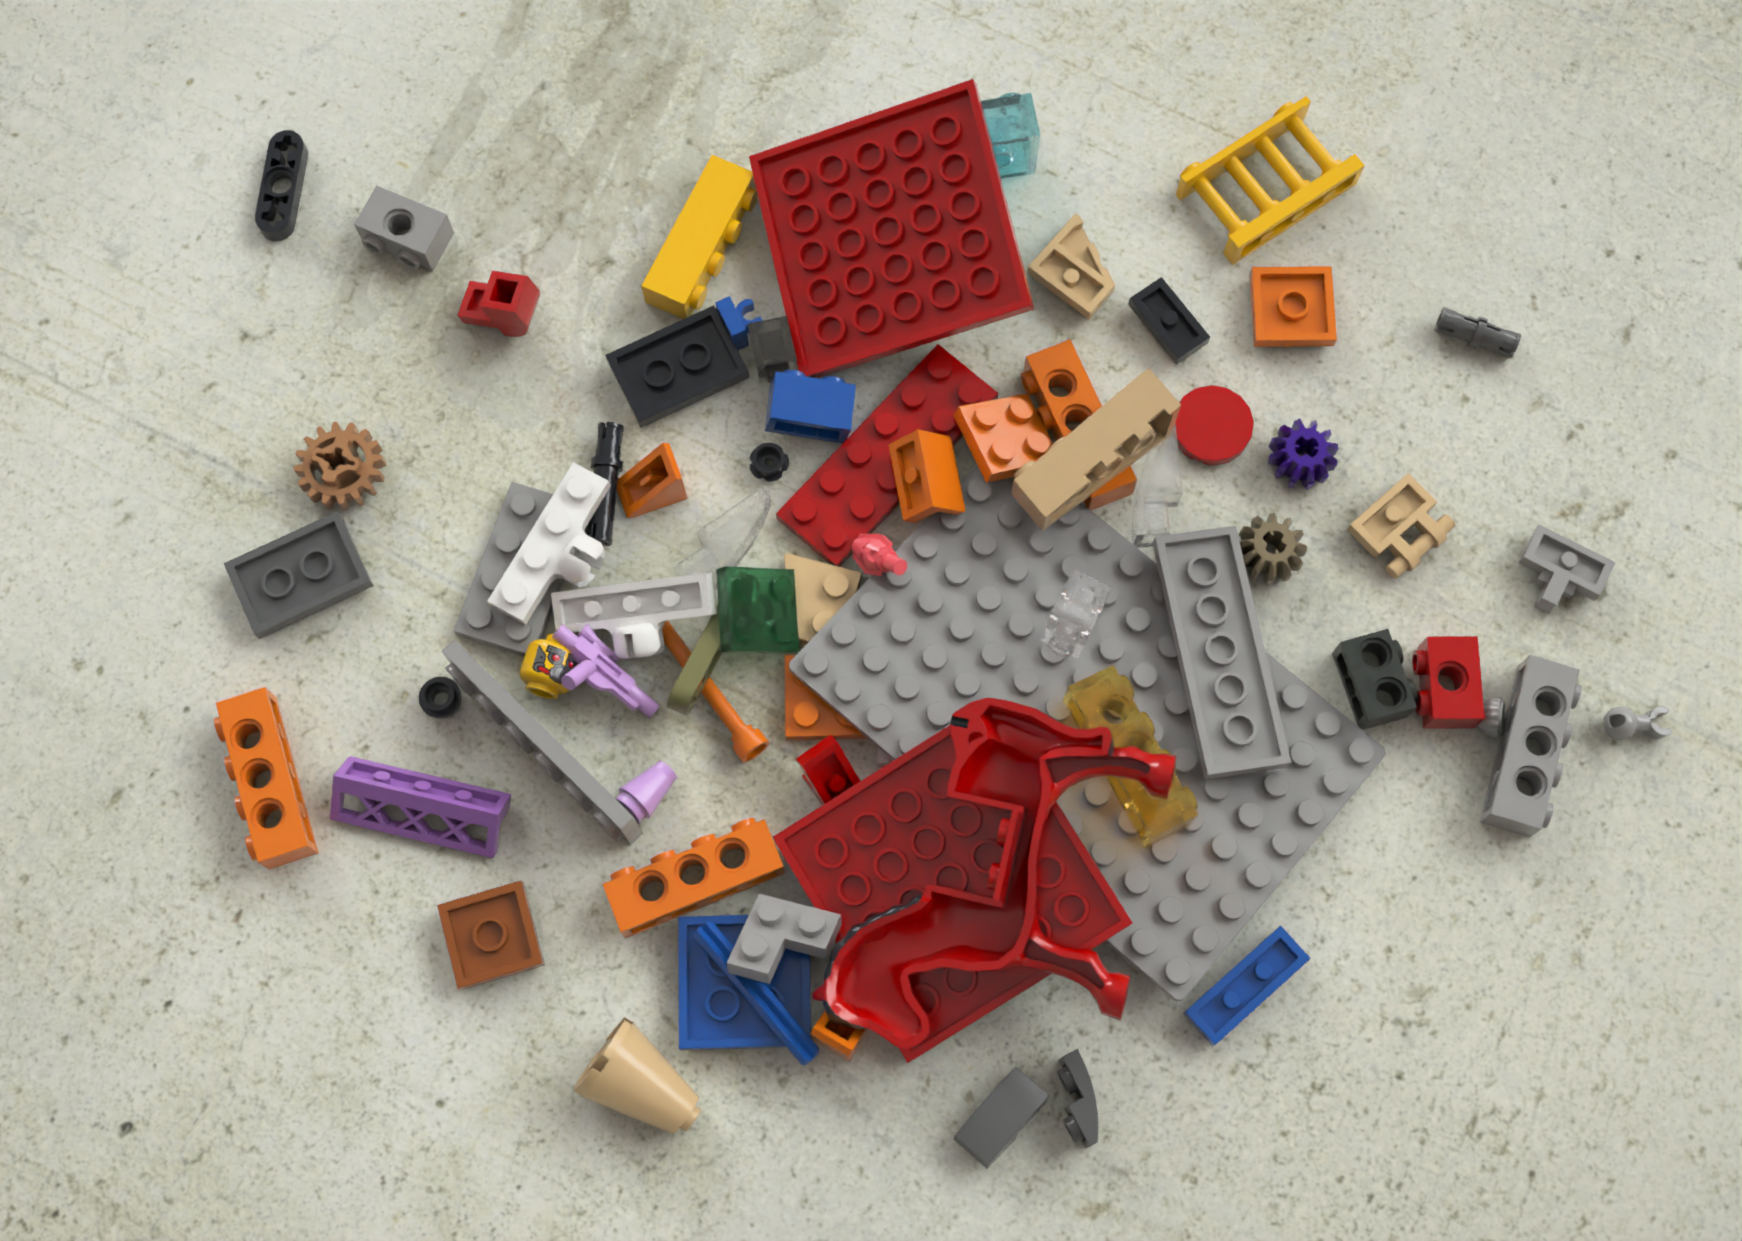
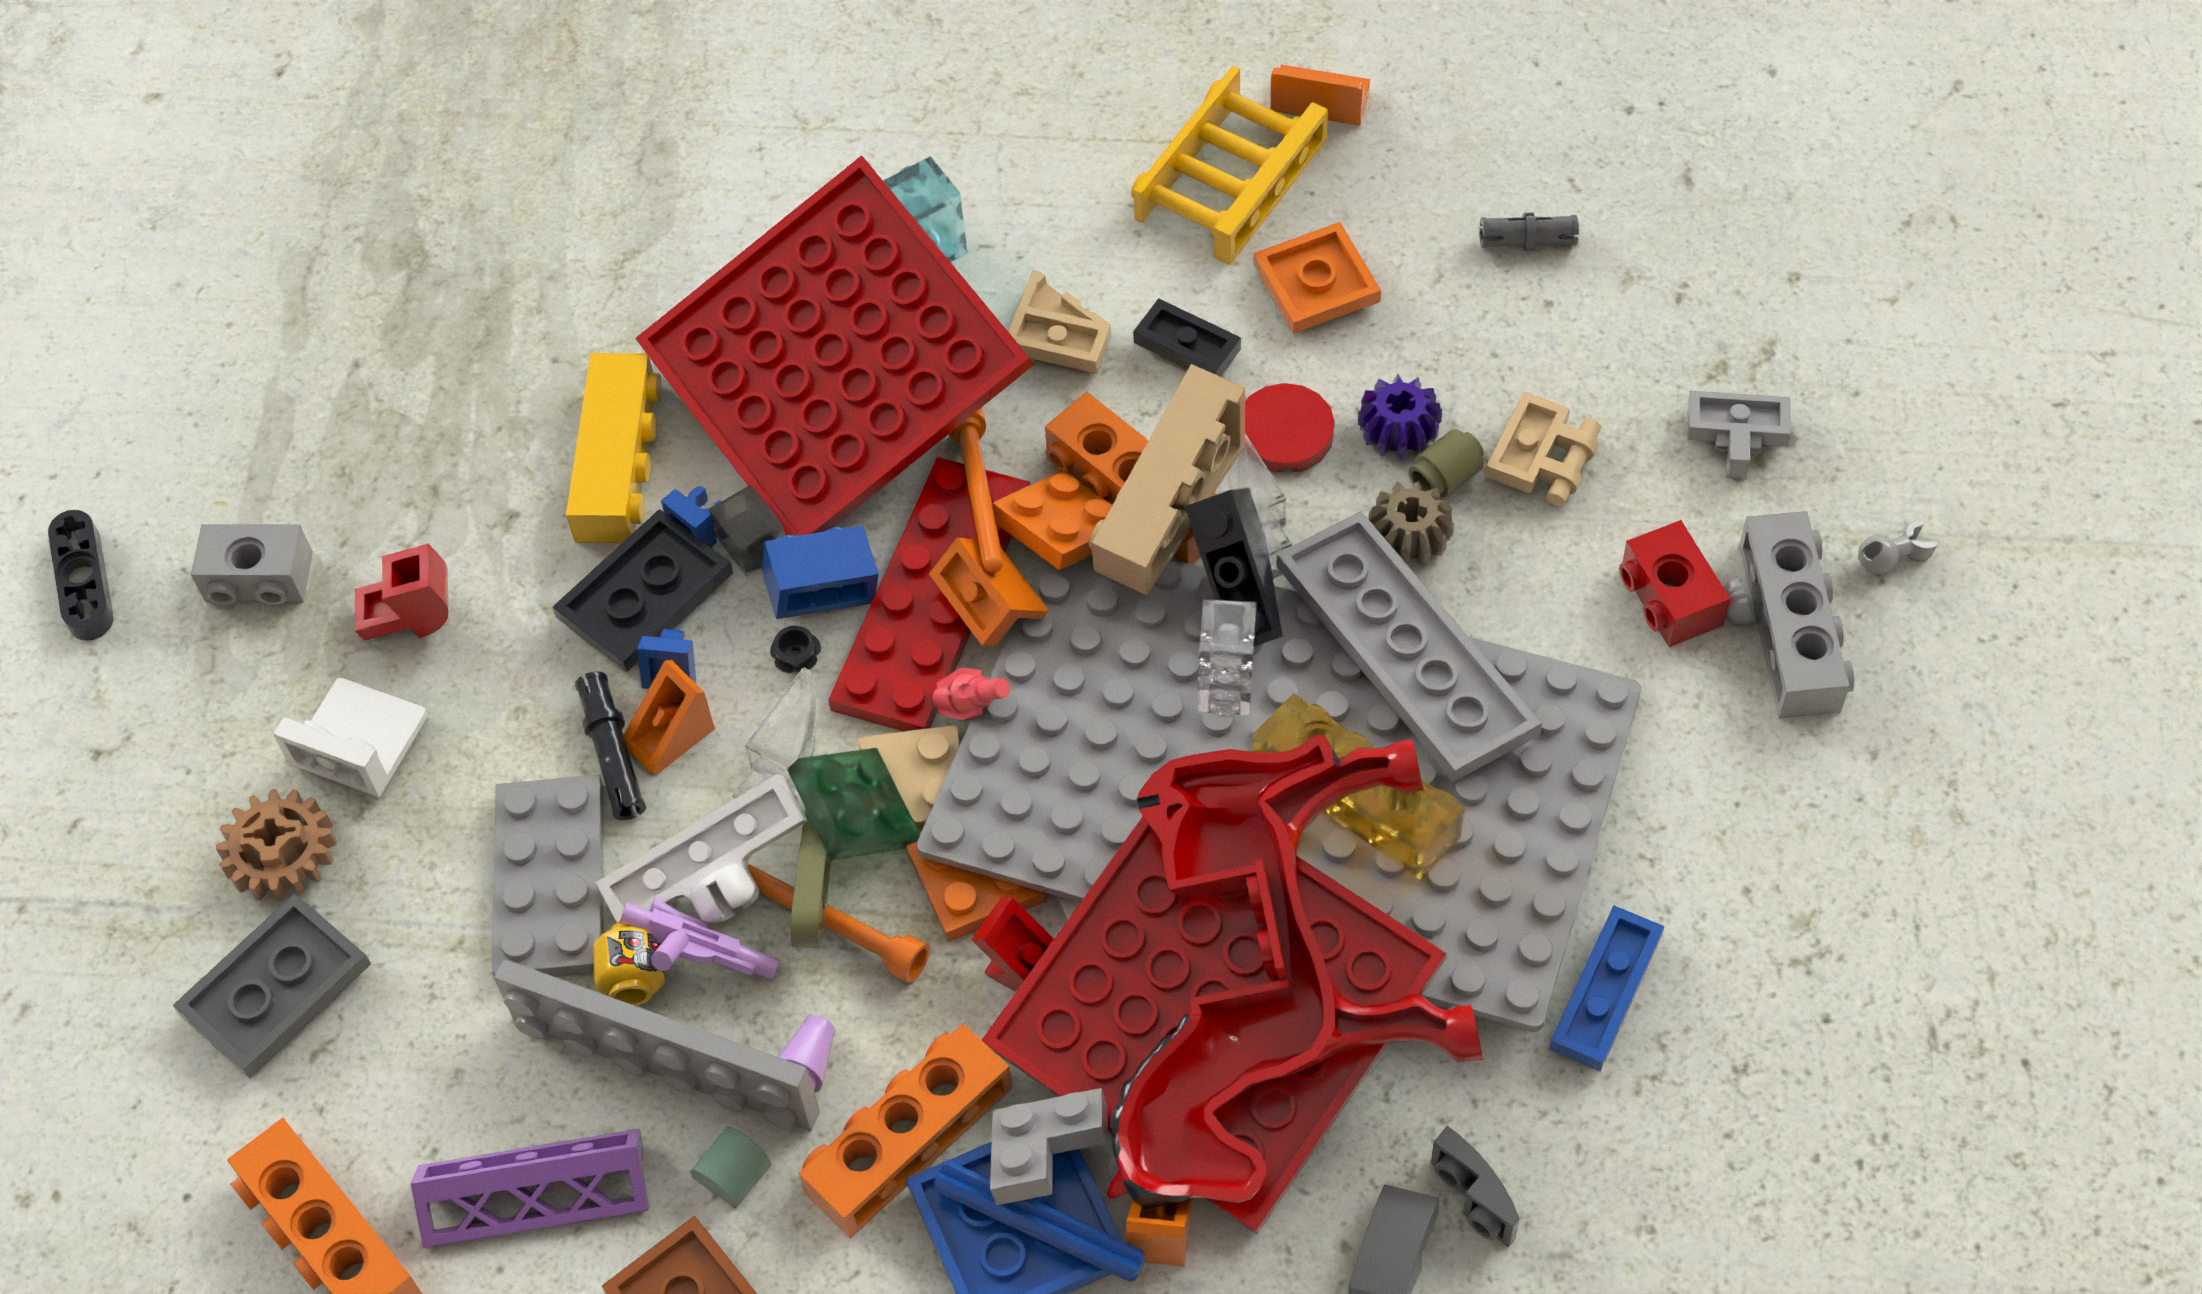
camera: 20 degrees left, 15 degrees down
black plate [419,677,462,719] -> none
white plate [487,462,611,625] -> none
pearl dark grey brick [1332,629,1418,730] -> none
none -> white bracket [273,678,428,798]
none -> blue tile [637,629,696,689]
none -> sand green brick [690,1126,771,1208]
none -> orange piece [949,408,1003,573]
none -> black slope [1184,488,1283,653]
none -> orange panel [1270,64,1370,126]
none -> olive brick [1408,429,1484,497]

